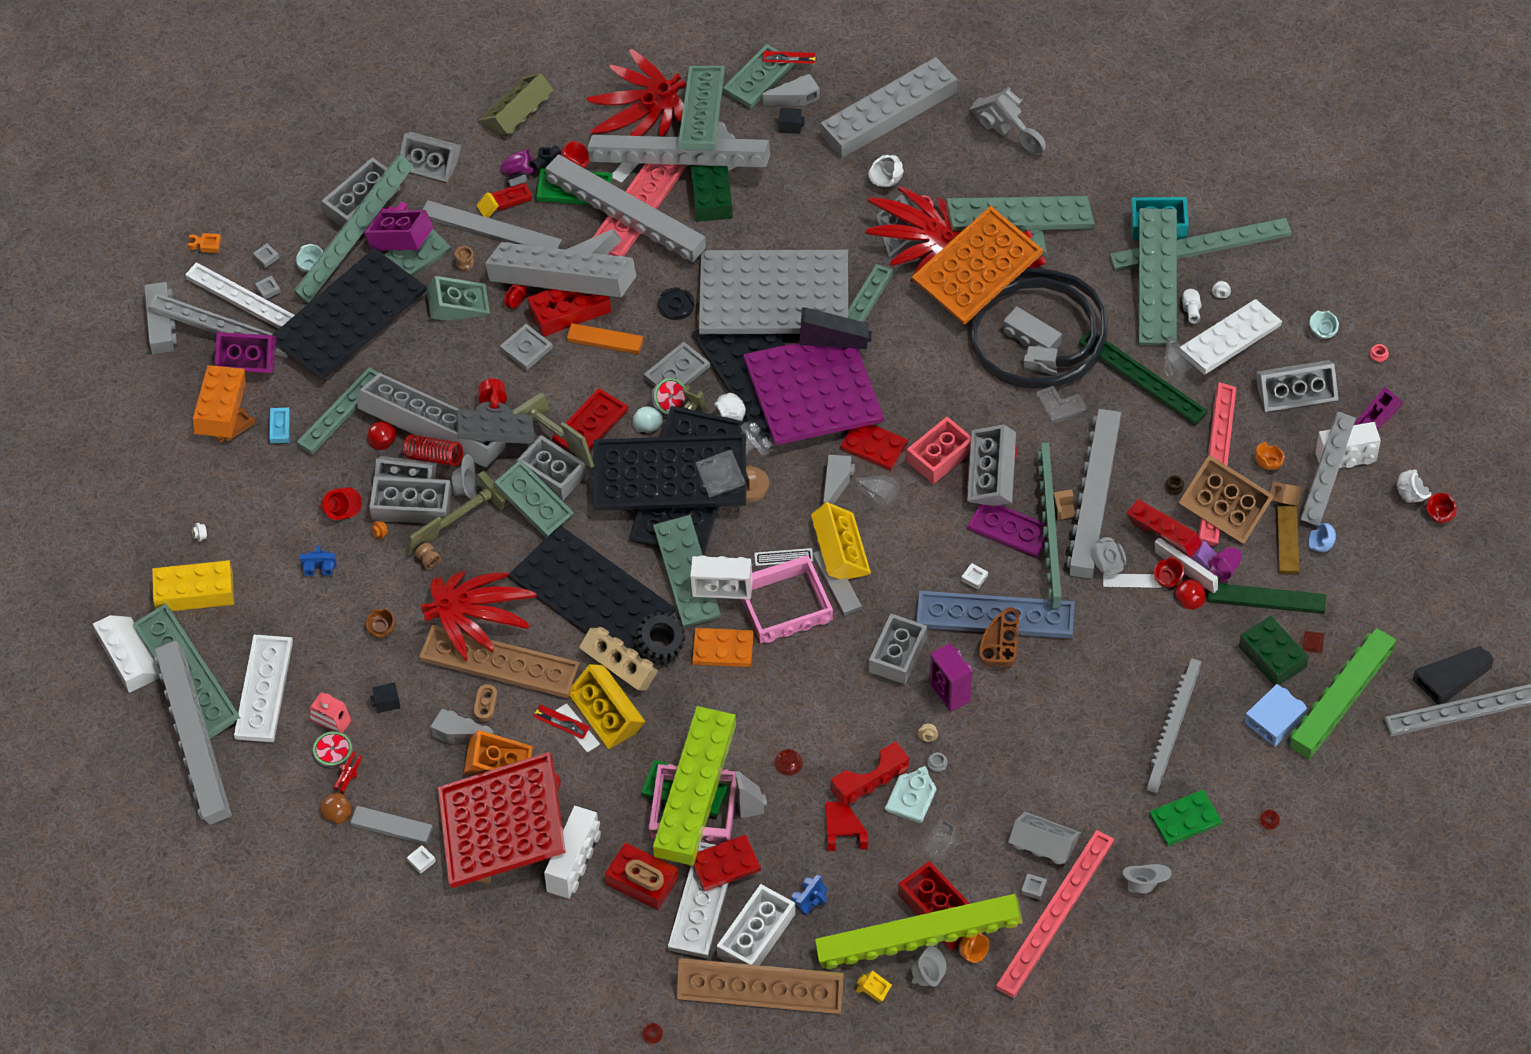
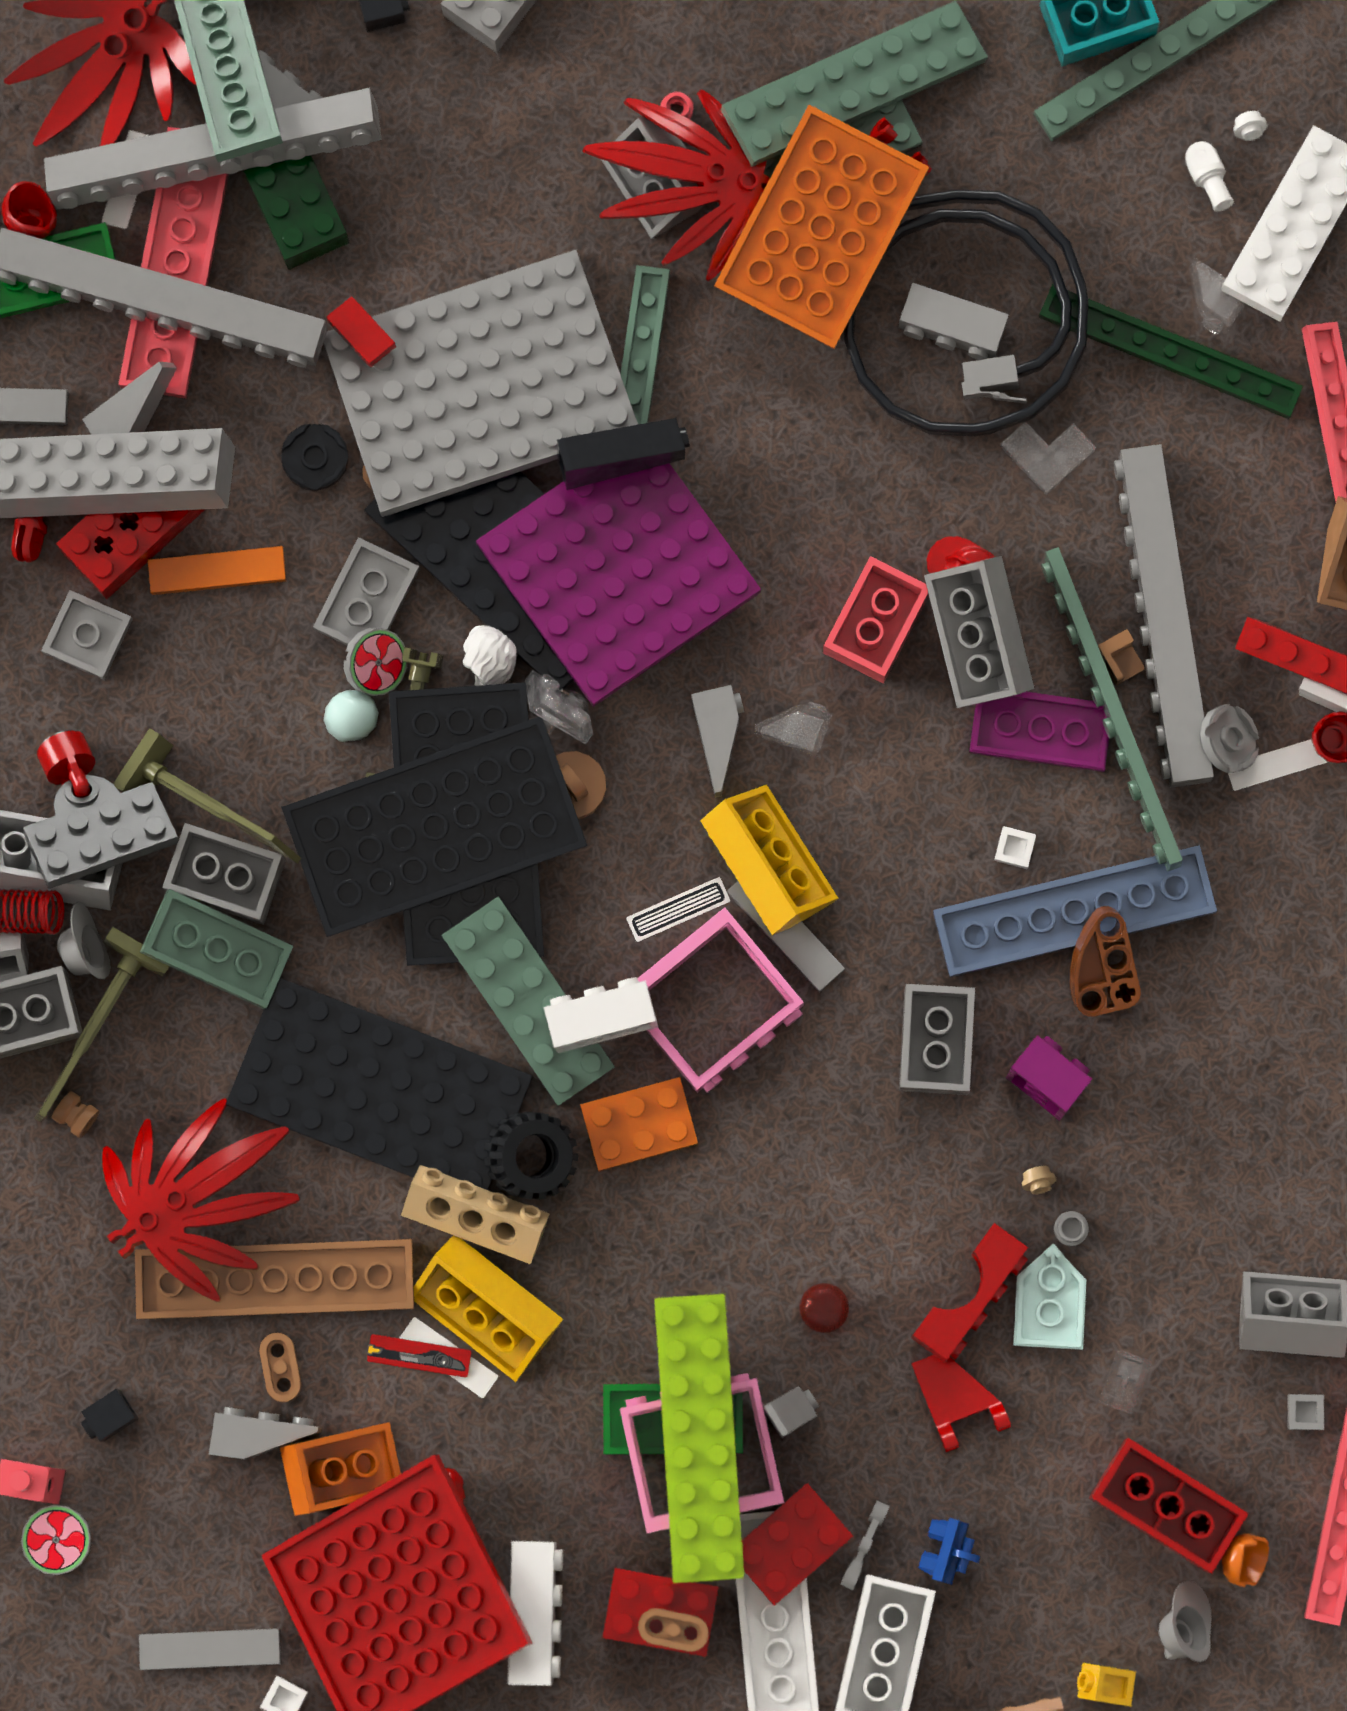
camera: 15 degrees left, 25 degrees up
dark orange hair [320,793,352,824] -> none
red arm [333,752,363,794] -> none
dark orange hair [365,608,395,638] -> none
red plate [552,388,628,454] -> none
clear plate [695,450,745,498] -> none
lime brick [815,894,1023,969] -> none
red plate [840,424,908,471] -> none
white hair [868,155,904,187] -> none
sand green plate [1139,208,1177,346] -> none
dark brown plate [1165,475,1184,494] -> none
none -> red tile [326,296,396,368]
none -> light grey piece [840,1501,890,1590]

